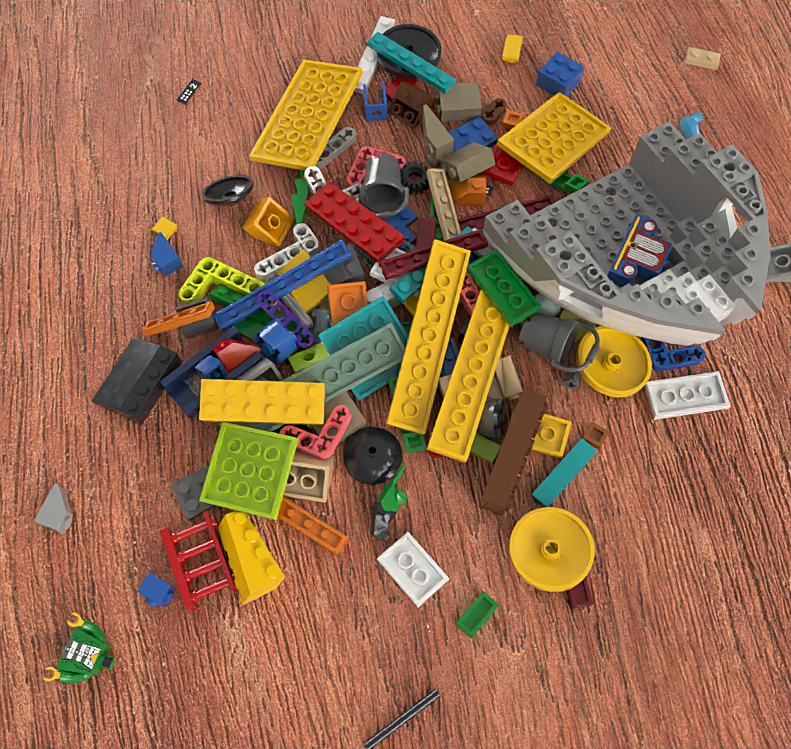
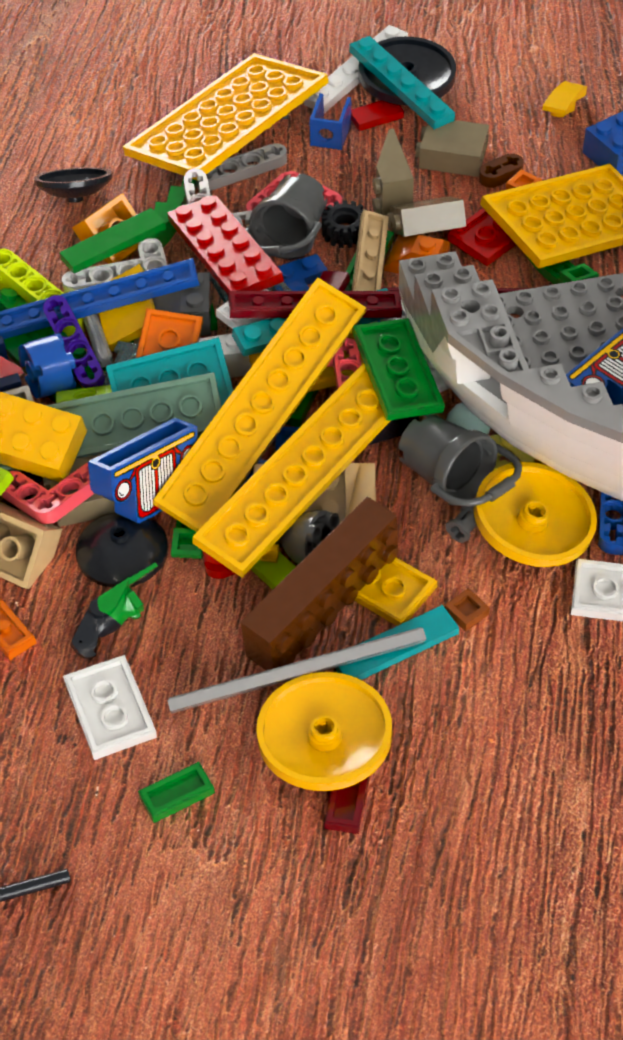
camera: 20 degrees right, 15 degrees down
black sticker [176,79,202,105] -> none
reddish brown slope [387,81,436,129] -> none
blue plate [449,116,499,152] -> none
none -> green tile [59,208,166,274]
none -> brick [88,418,198,523]
none -> light grey tile [167,627,426,714]

